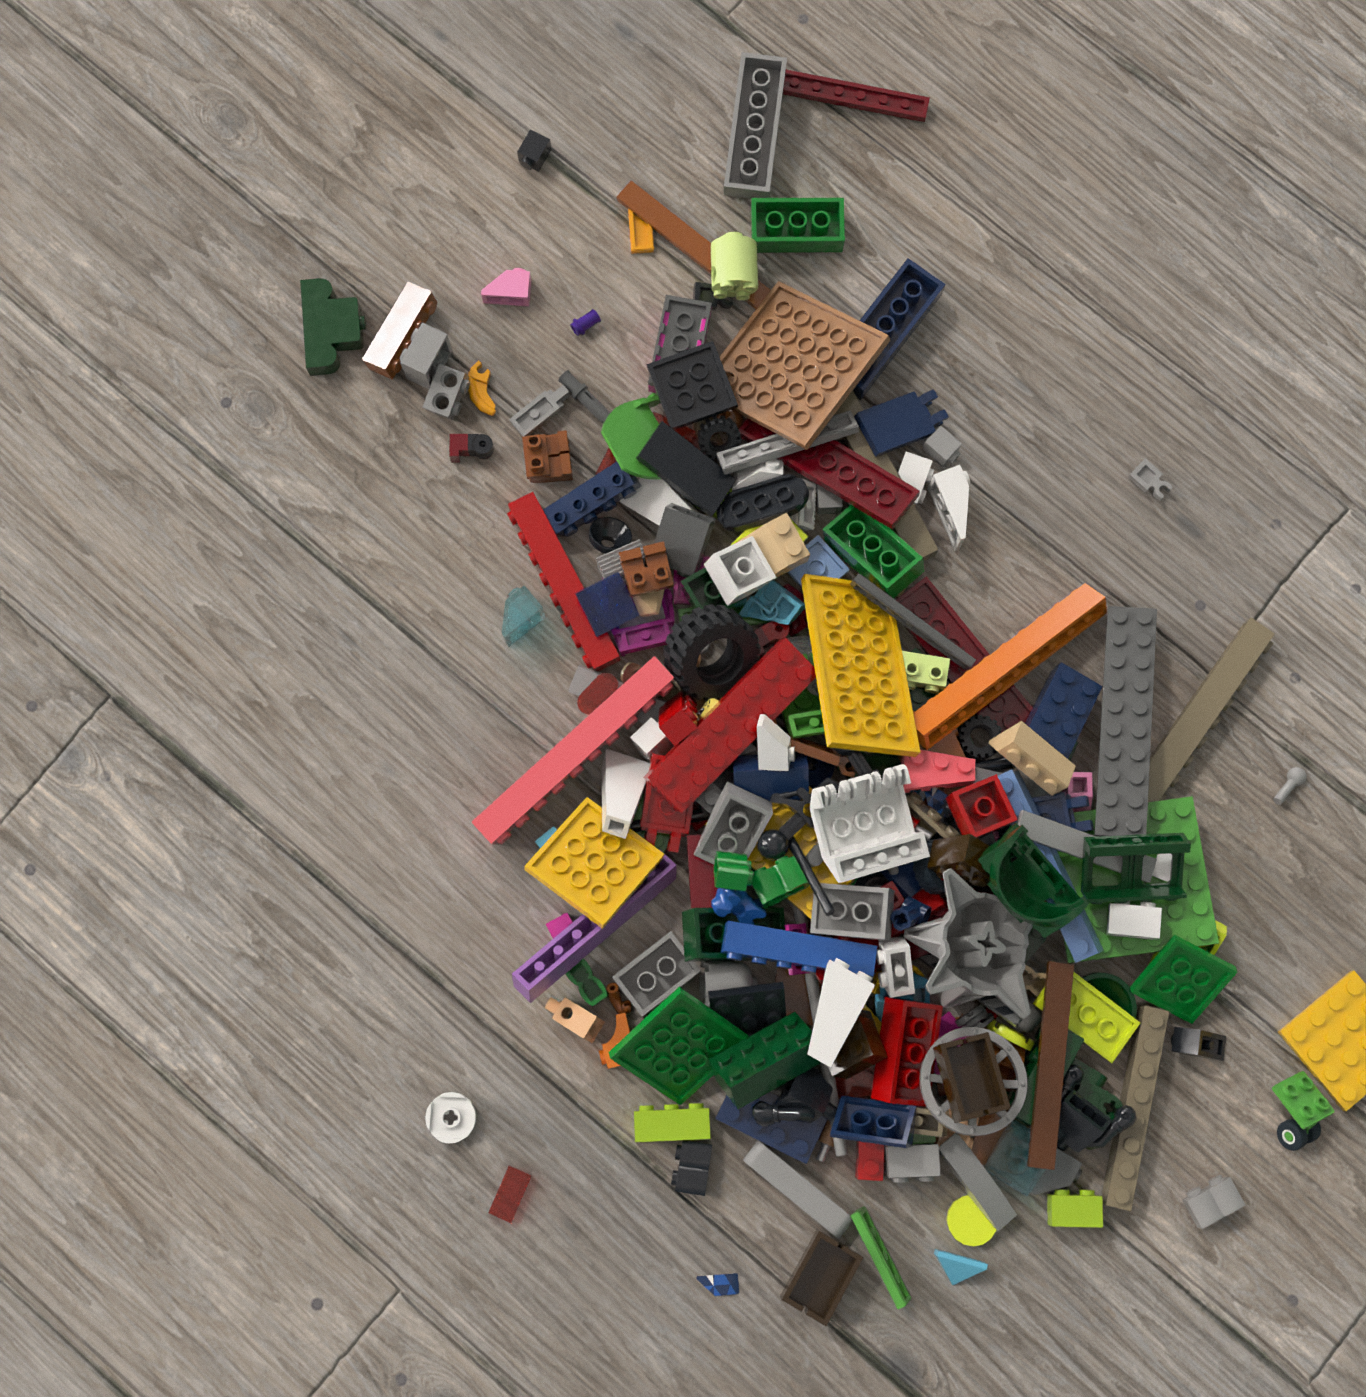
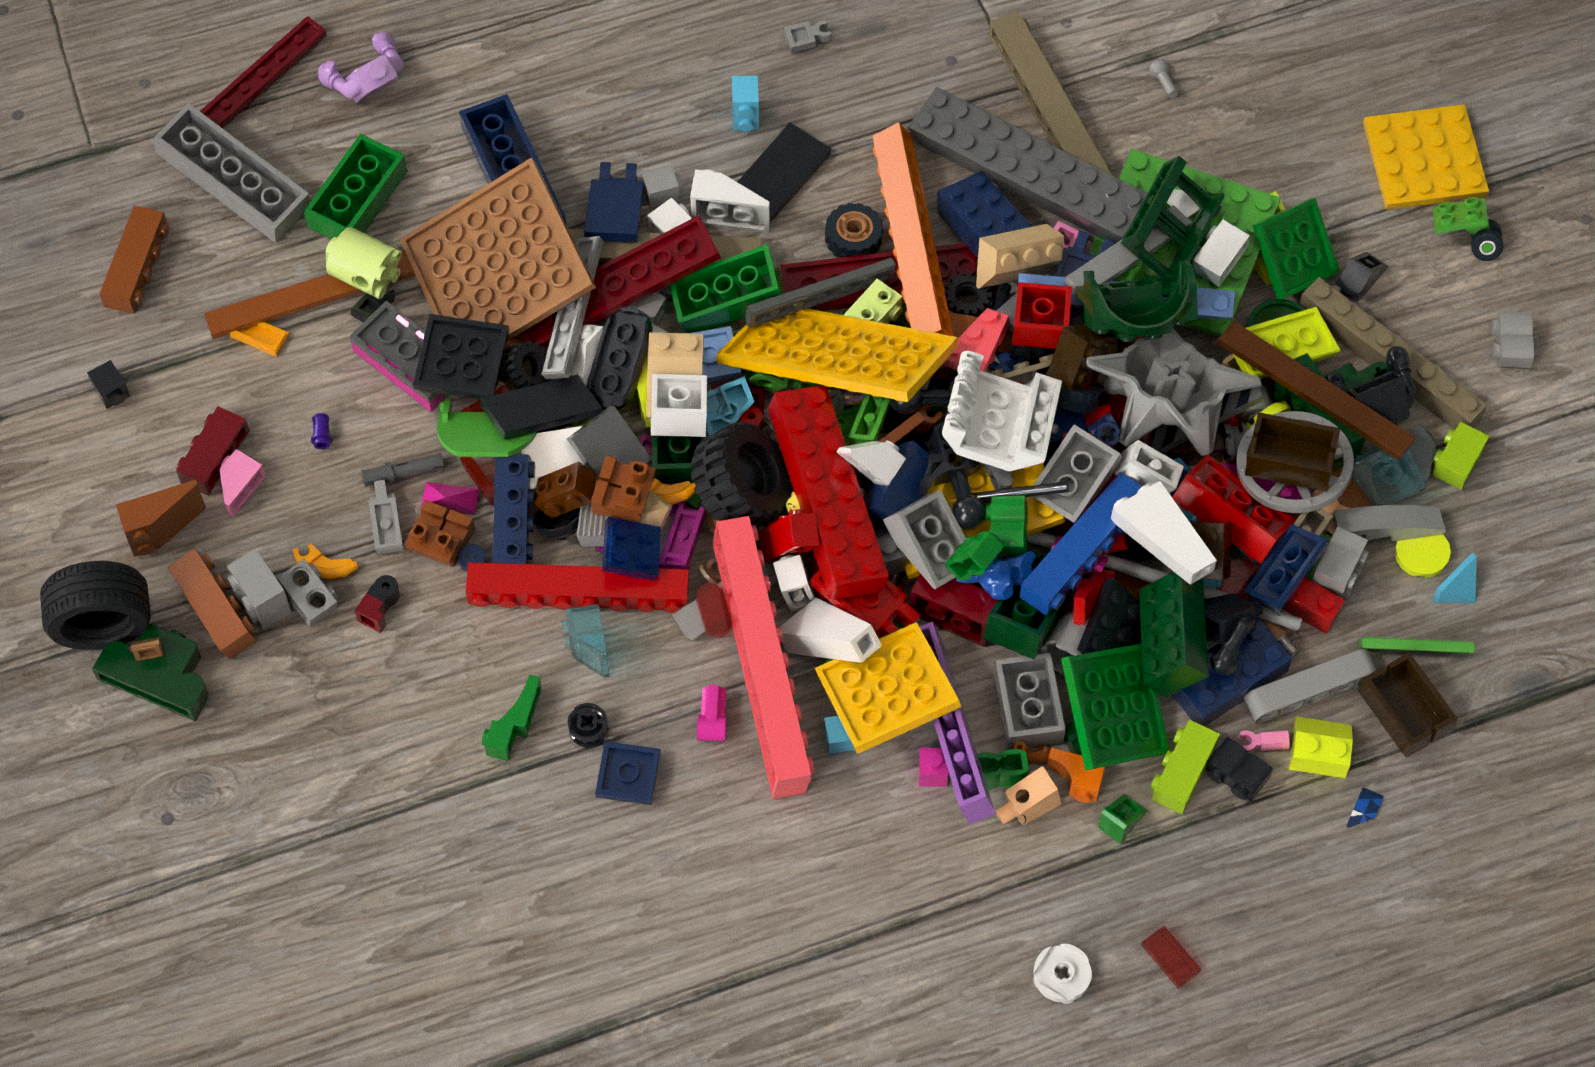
camera: 60 degrees left, 15 degrees down
none -> black tyre [40,561,151,650]
none -> dark orange brick [99,206,169,314]
none -> dark orange slope [116,480,206,556]
none -> medium nougat slope [131,637,164,661]
none -> dark red brick [176,406,249,496]
none -> lavender torso [318,32,404,103]
none -> dark pink slope [421,482,480,515]
none -> dark blue tile [458,544,486,572]
none -> green slope [482,675,542,761]
none -> reddish brown brick [534,462,597,518]
none -> black wheel [568,703,608,748]
none -> dark blue plate [595,741,661,805]
none -> light orange piece [651,478,696,505]
none -> dark pink piece [697,685,727,742]
none -> medium azure brick [732,75,759,132]
none -> black tile [737,122,831,223]
none -> black wheel [825,203,883,258]
none -> red slope [1073,570,1120,625]
none -> green slope [1098,794,1147,844]
none -> bright pink bar [1238,730,1290,753]
none -> neon yellow slope [1289,716,1353,778]

